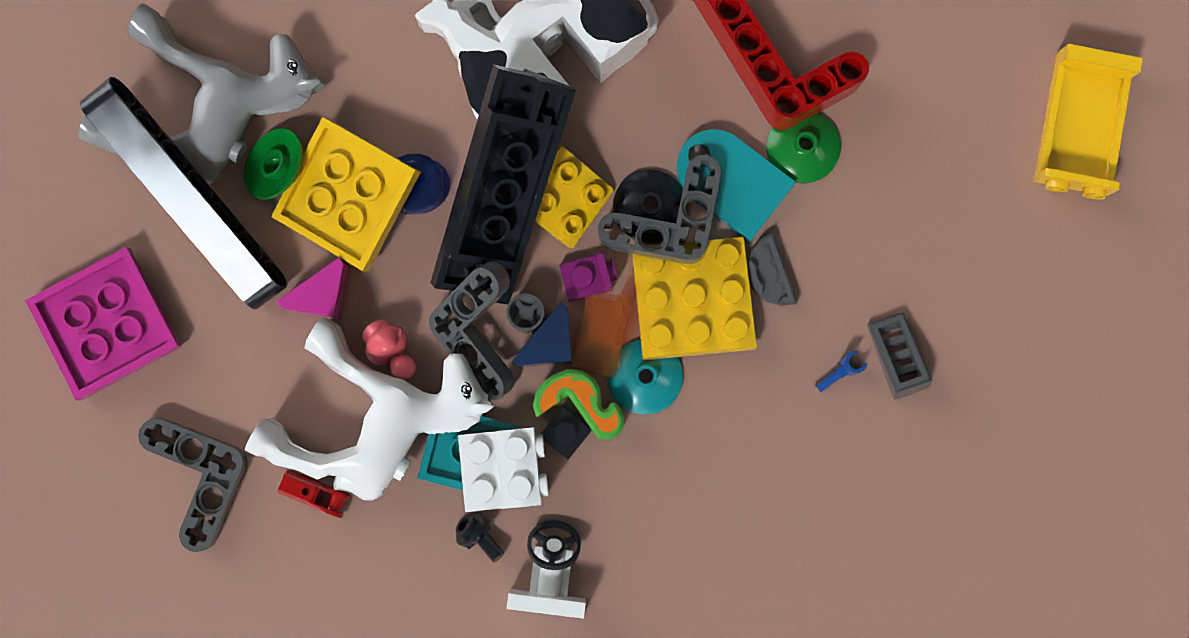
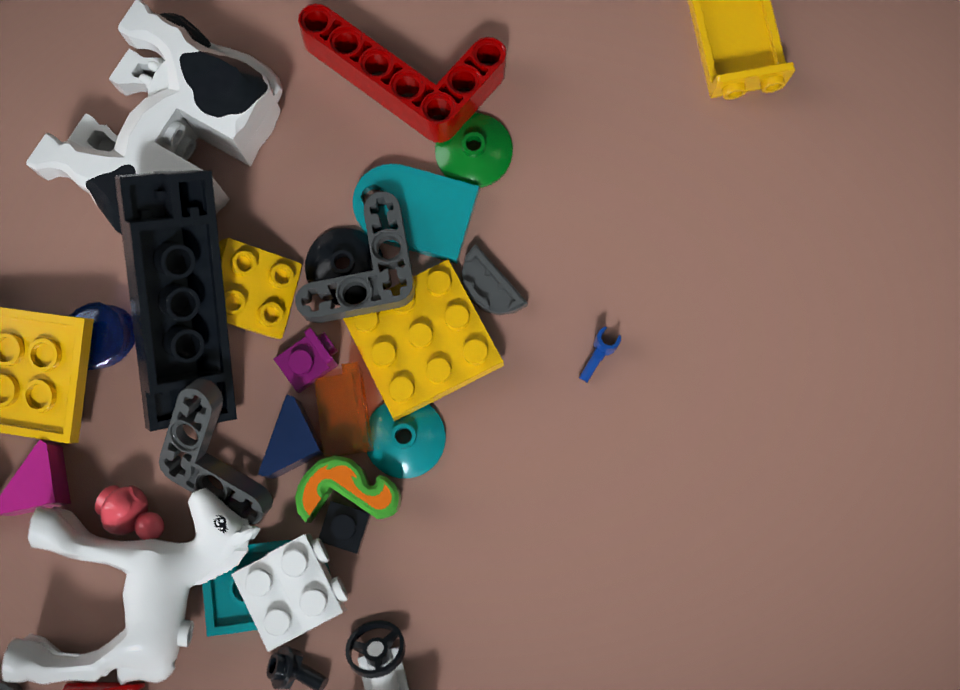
camera: 20 degrees left, 5 degrees down
dark grey wheel [507,293,546,334] -> none
dark grey slope [867,312,932,400] -> none

